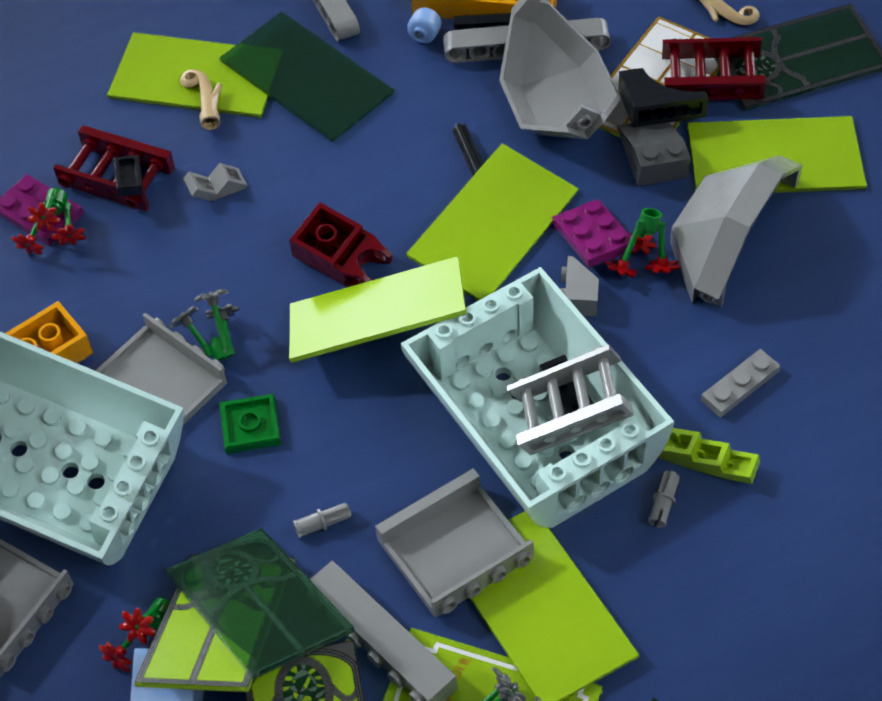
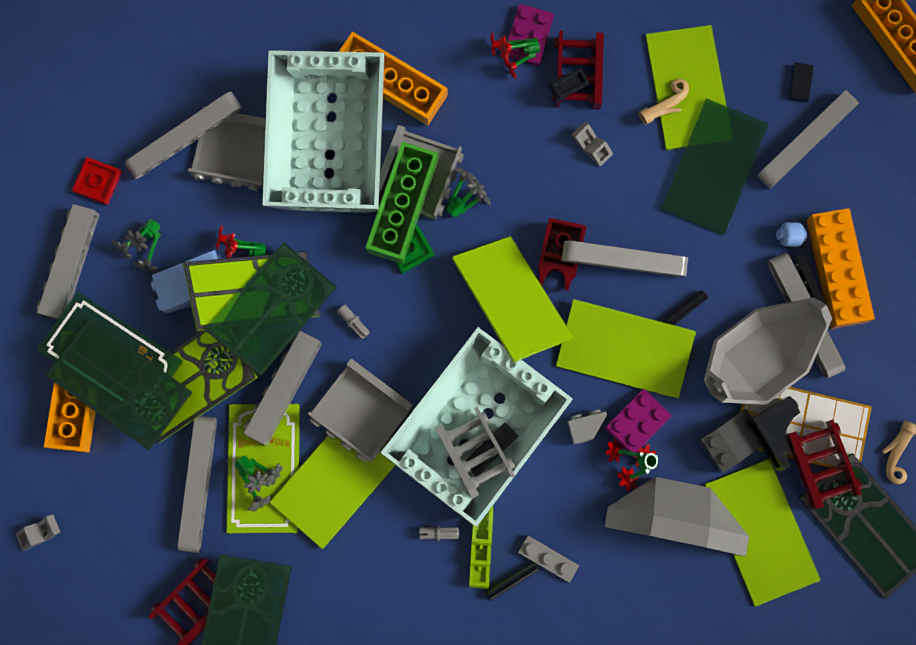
camera: 65 degrees right, 25 degrees up
none -> bright green brick [366,142,439,264]
none -> black axle [485,562,539,601]
none -> light grey beam [562,241,688,277]

